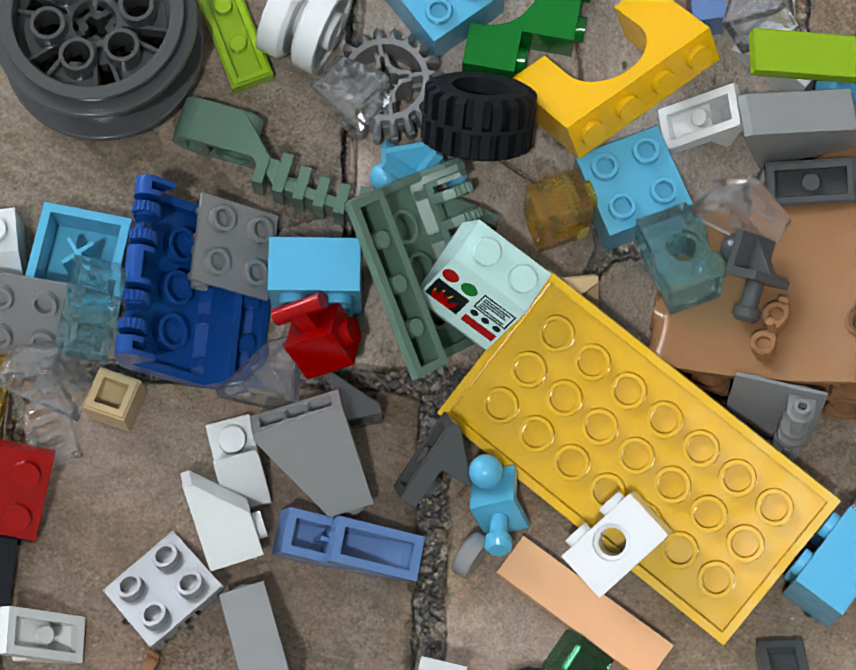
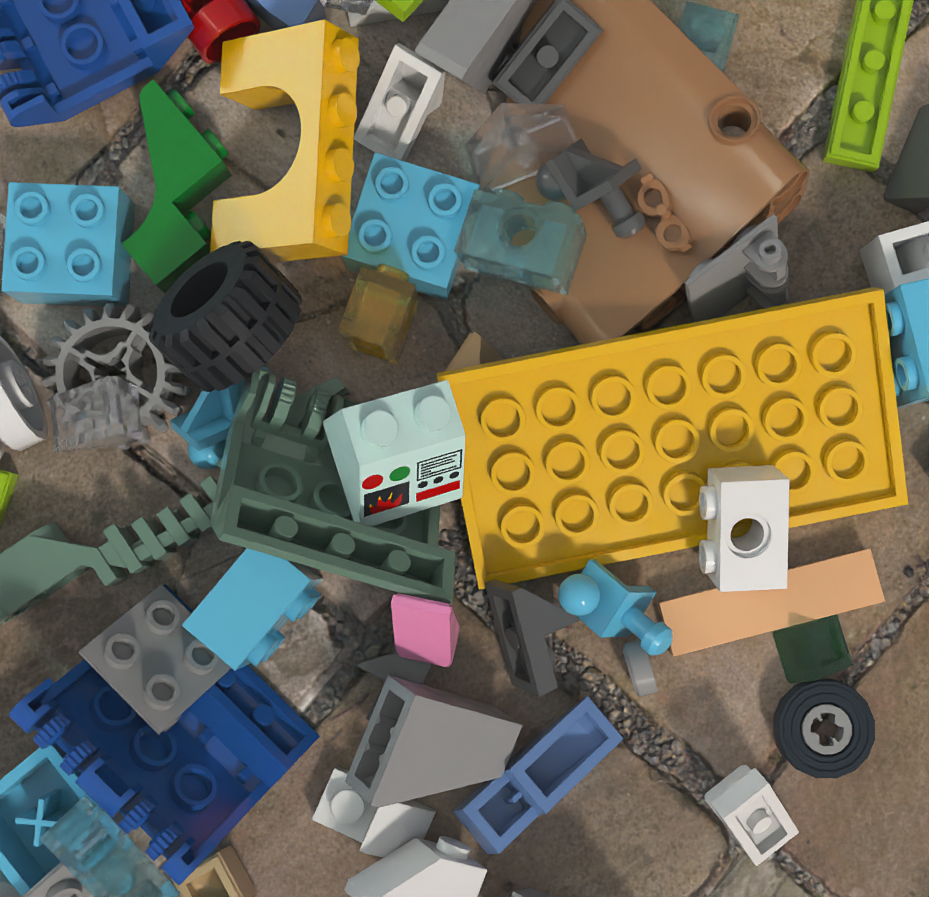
camera: 50 degrees left, 10 degrees up
clear slope [215,336,300,410] -> none
red brick [271,292,361,380] -> none
none -> bright pink slope [391,593,460,667]

